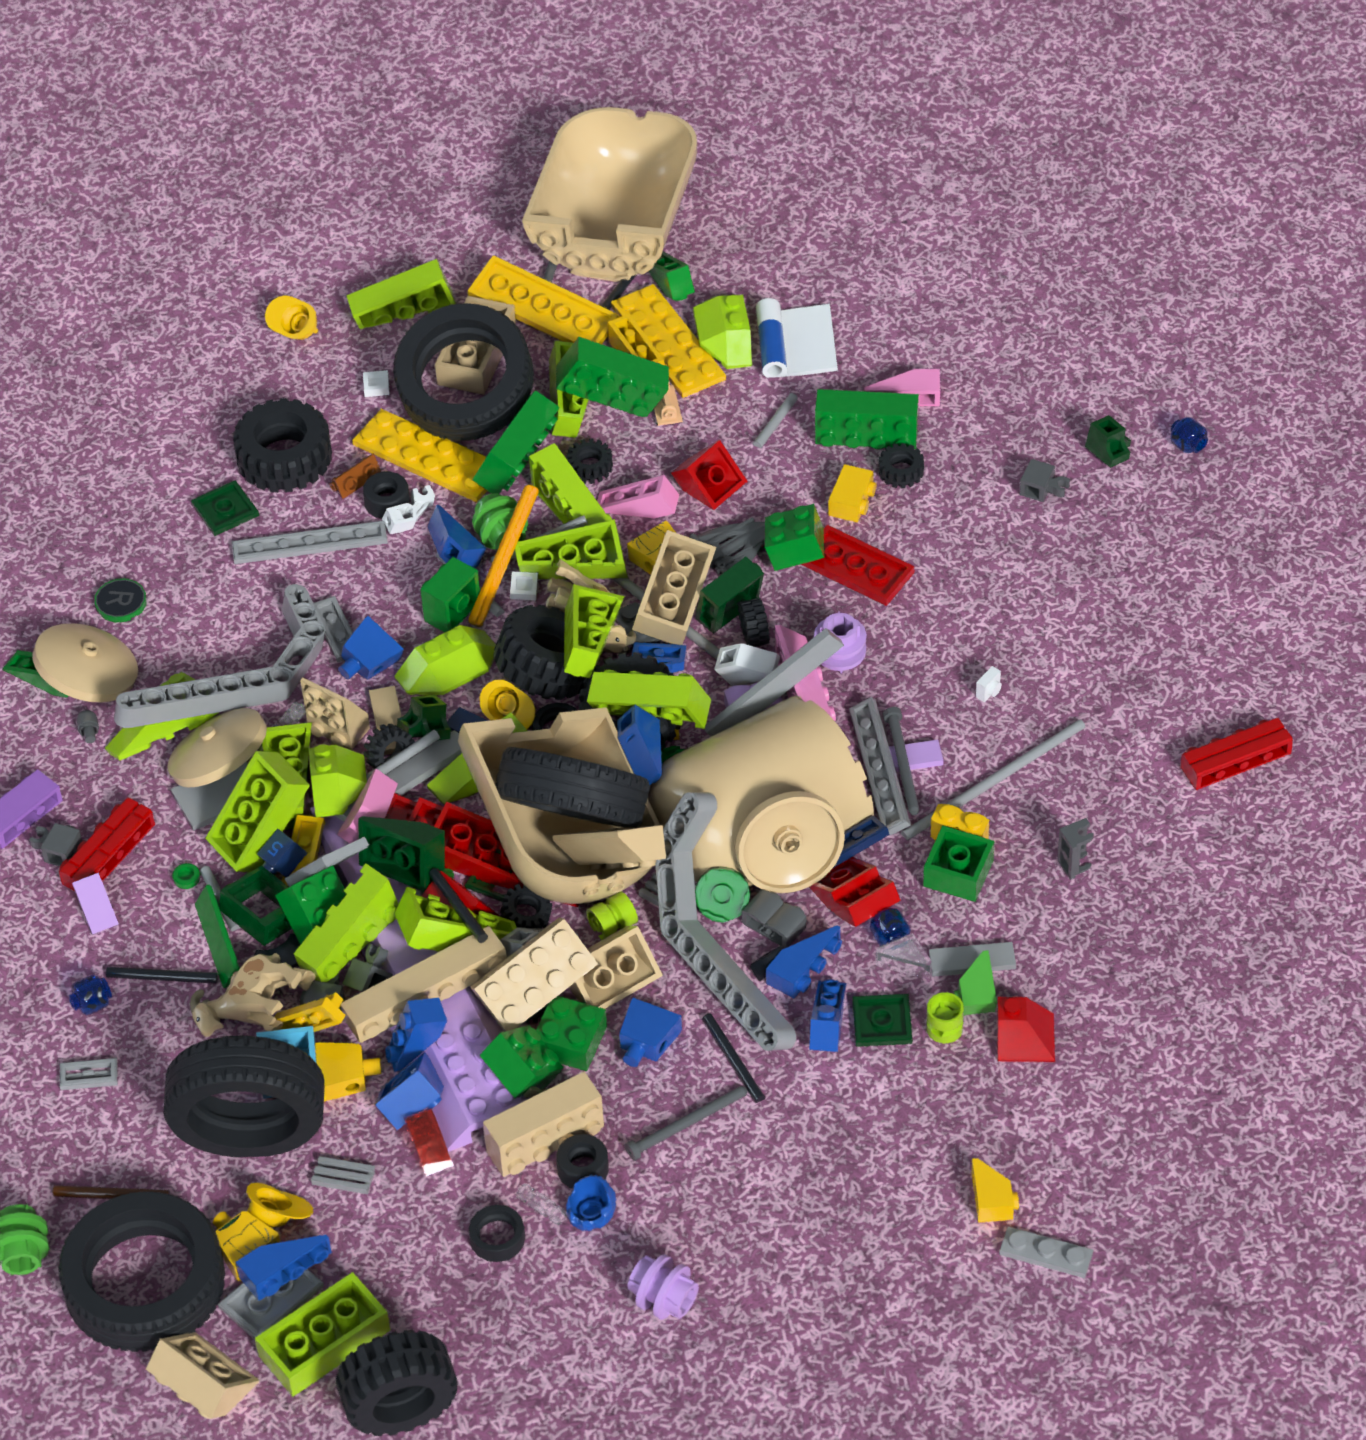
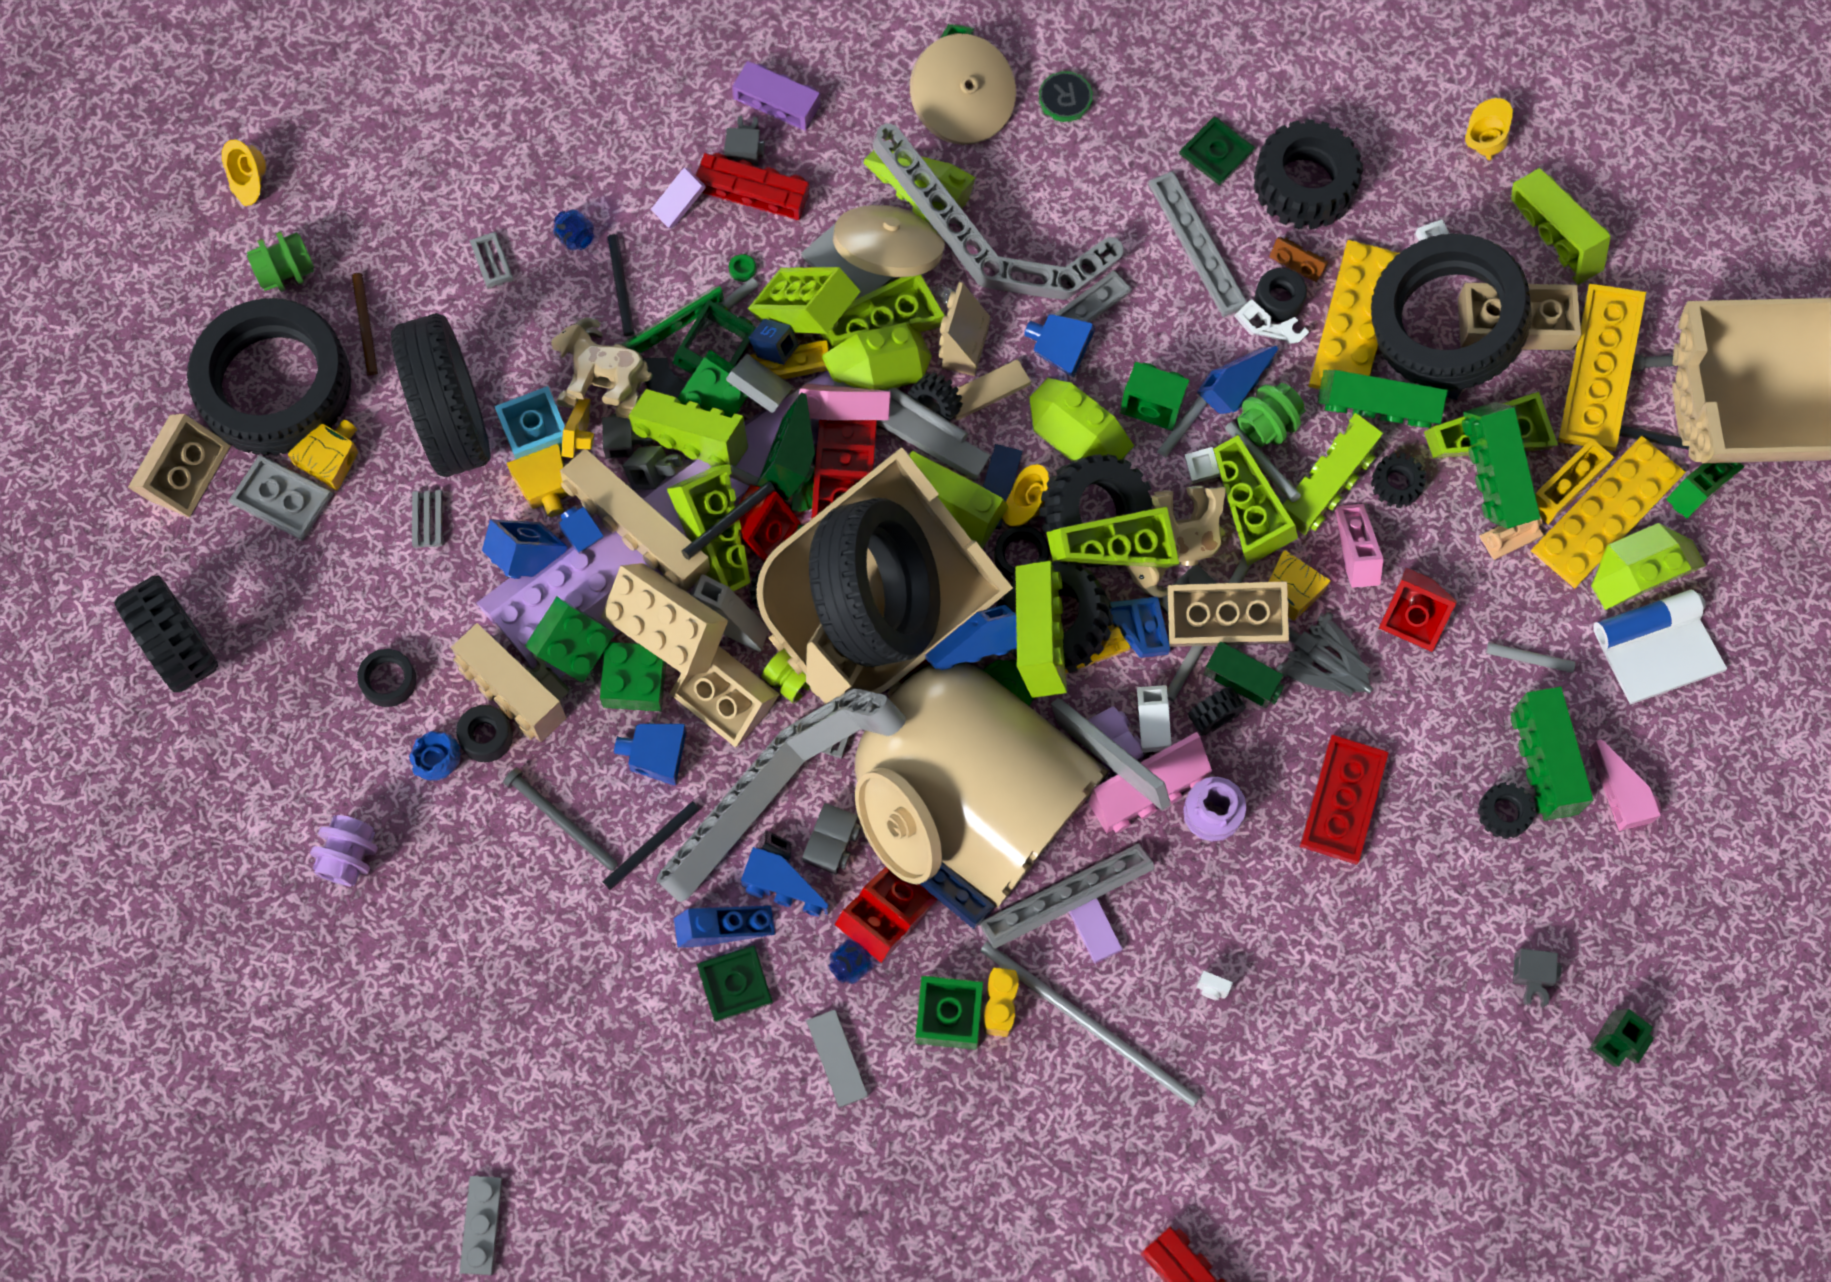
camera: 70 degrees right, 20 degrees up
dark grey cylinder [76,710,99,744] -> none
blue slope [236,1234,332,1301] -> none
yellow piece [246,1183,313,1227] -> none
lime brick [255,1272,391,1397] -> none
dark green brick [397,694,451,741] -> none
clear red slope [404,1108,453,1175] -> none
light orange axle [468,485,539,627] -> none
clear axle [516,1183,567,1225] -> none
tile [695,867,750,923] -> none
green brick [765,504,824,571] -> none
yellow brick [828,464,877,523] -> none
clear slope [876,933,932,980] -> none
dark grey bar [883,707,920,815] -> none
lime wheel [926,992,964,1044] -> none
bright green slope [953,950,997,1015] -> none
yellow slope [971,1158,1019,1222] -> none
red slope [997,997,1055,1062] -> none
dark grey hinge [1057,818,1094,880] -> none
clear blue head [1170,417,1208,454] -> none

